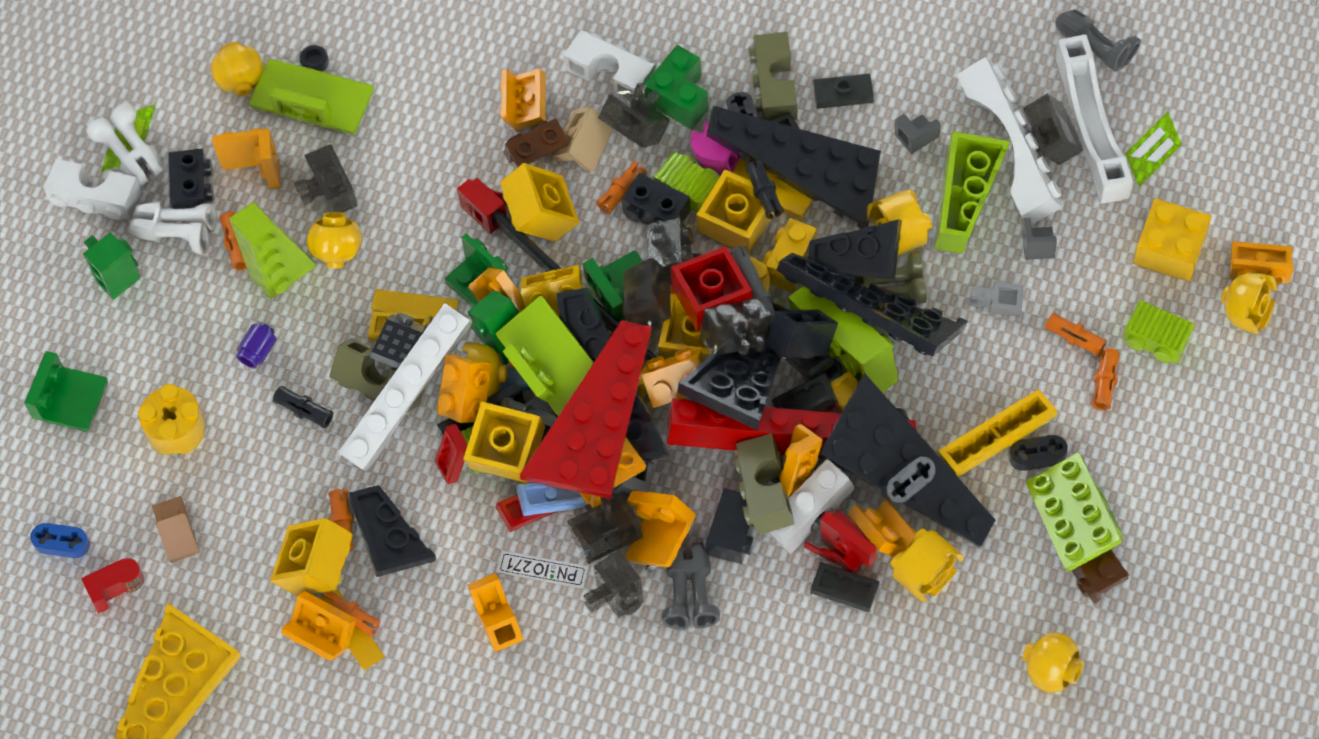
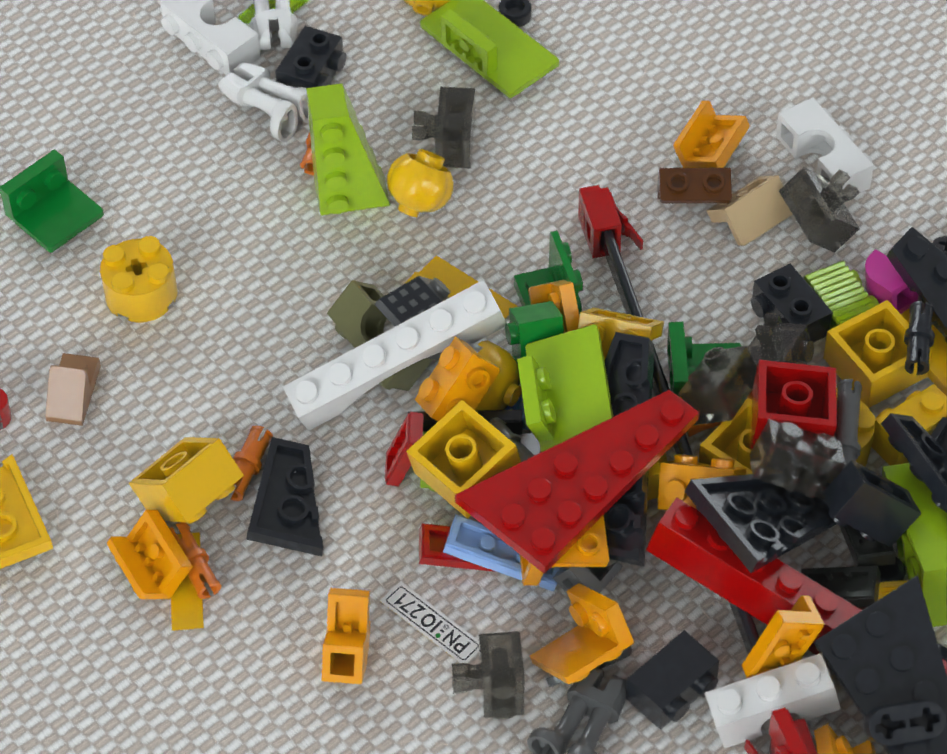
camera: 25 degrees right, 10 degrees down
green brick [83,232,141,300] -> none
light orange bracket [212,128,281,189] -> none
dark purple brick [236,323,277,369] -> none
black pin [273,385,334,428] -> none
yellow brick [500,163,580,242] -> none
clear smoke brick [567,494,643,564] -> none
orange pin [596,161,647,215] -> none
green brick [644,44,709,130] -> none
olive arch [734,433,794,535] -> none

